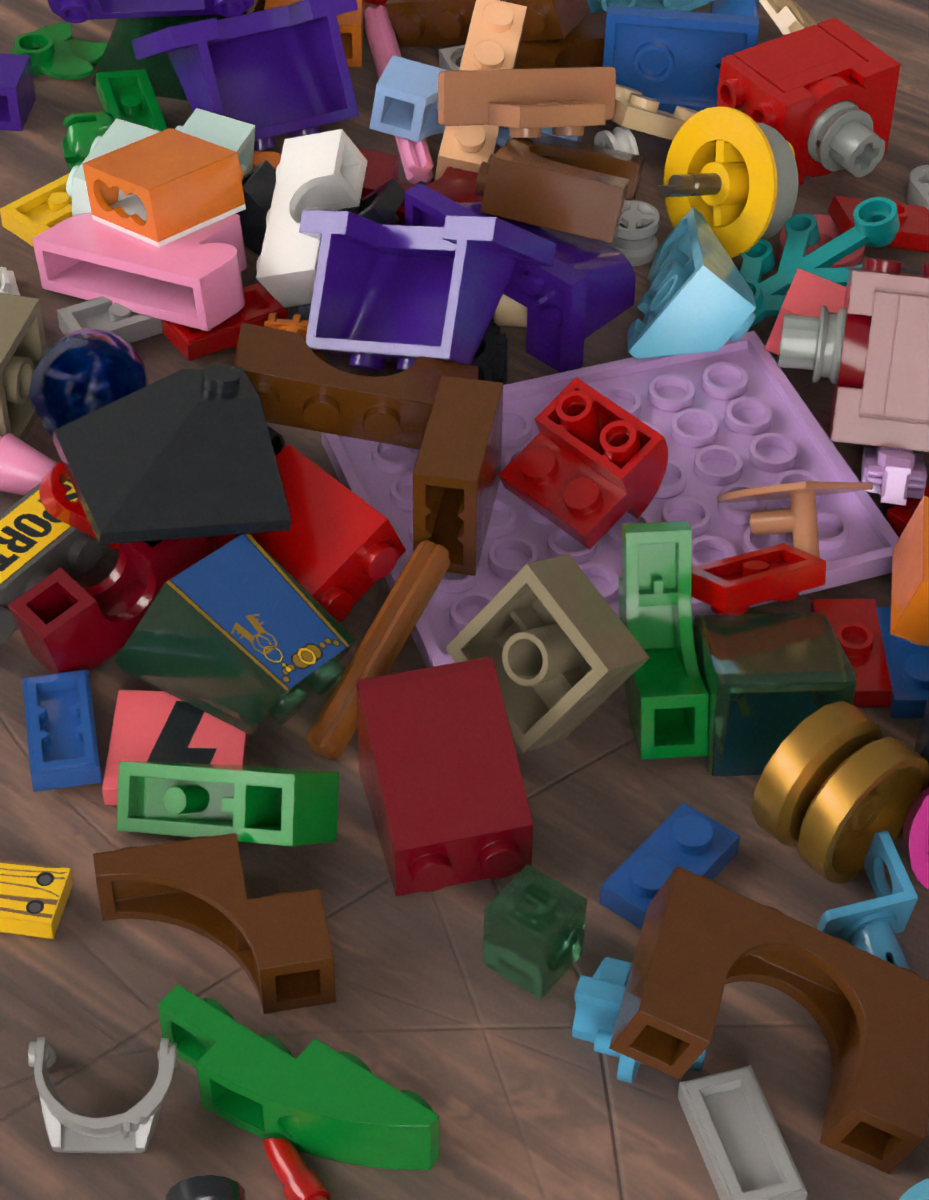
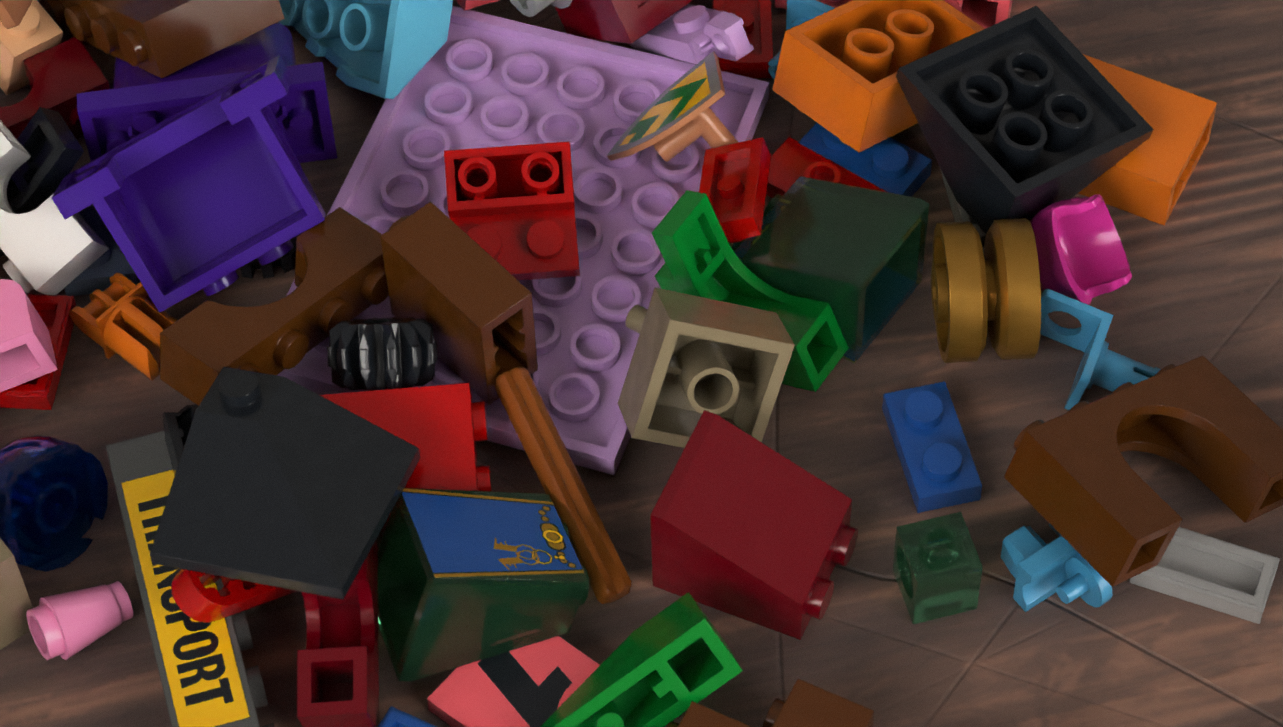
camera: 50 degrees left, 10 degrees up
none -> black gear [327,317,438,391]

